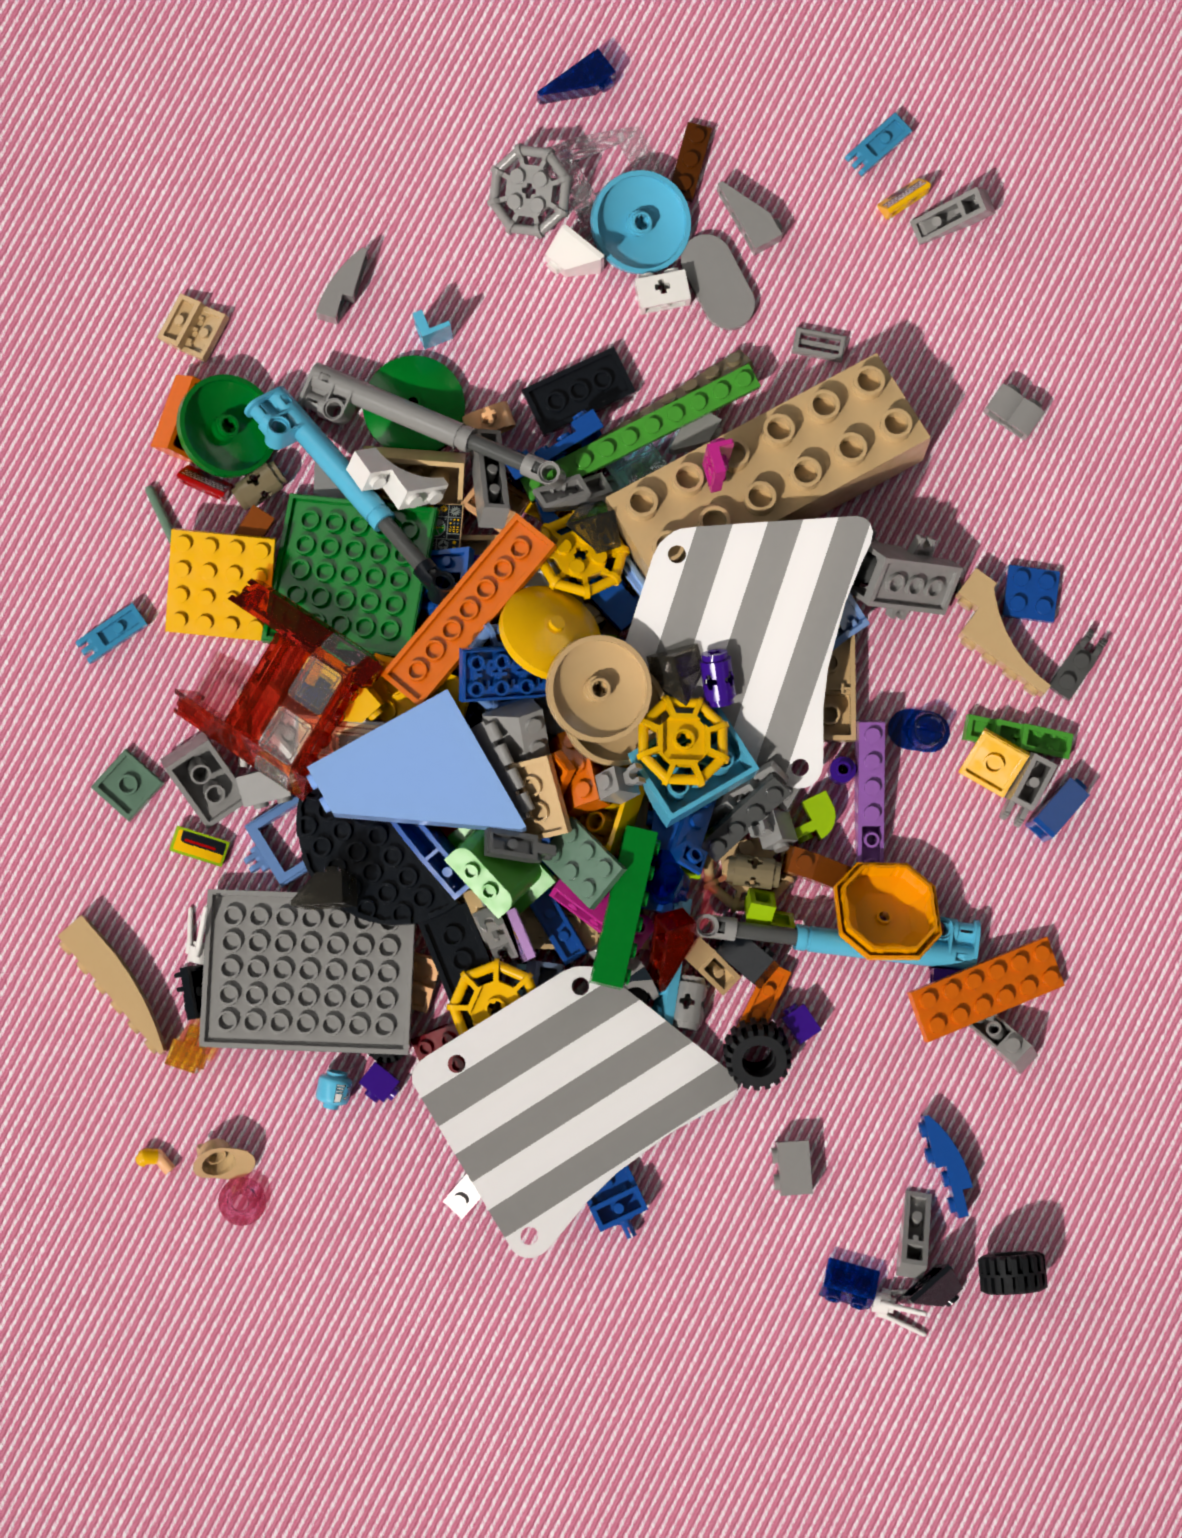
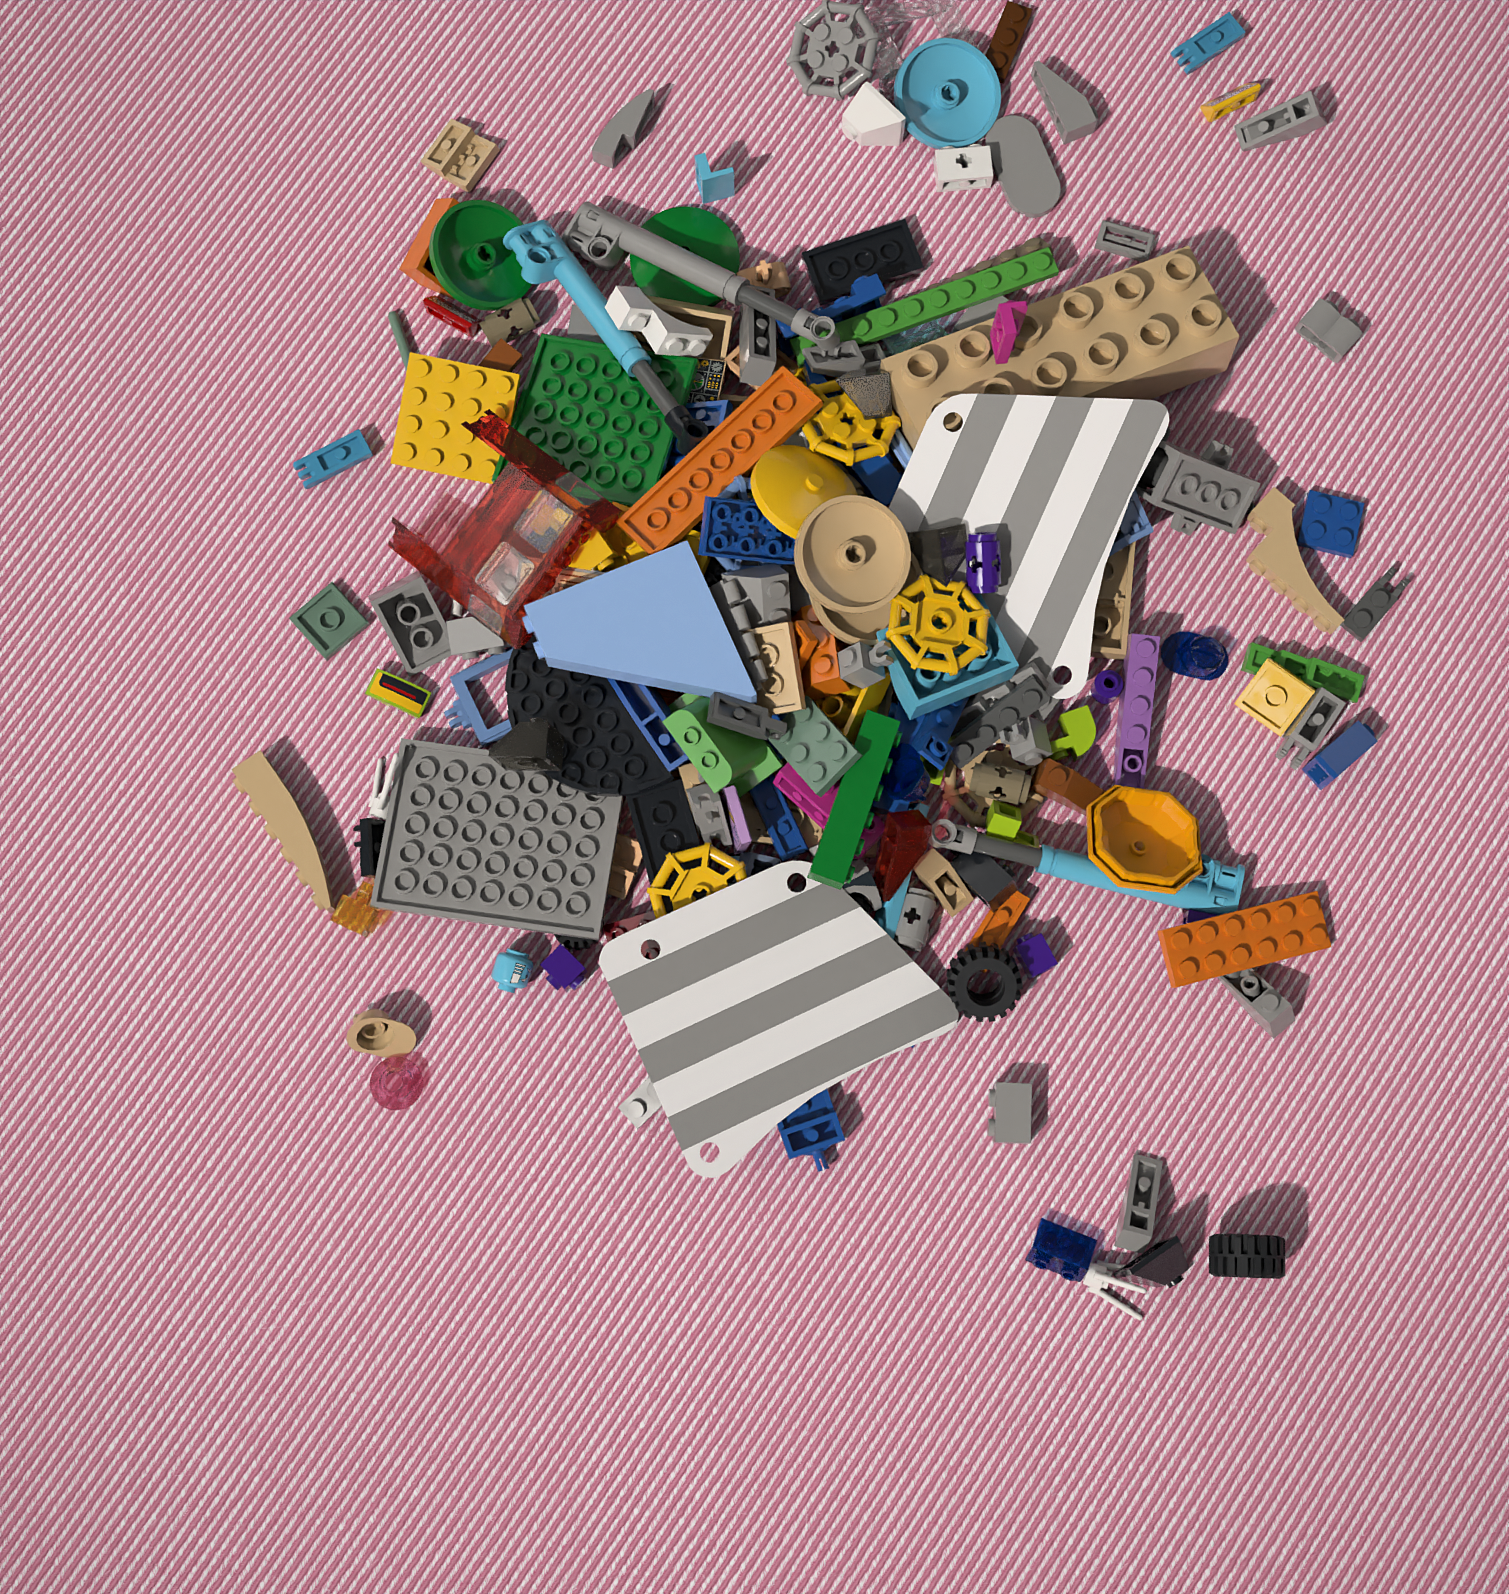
camera: 10 degrees right, 5 degrees down
arm [135,1148,176,1175] -> none
blue slope [918,1115,973,1218] -> none

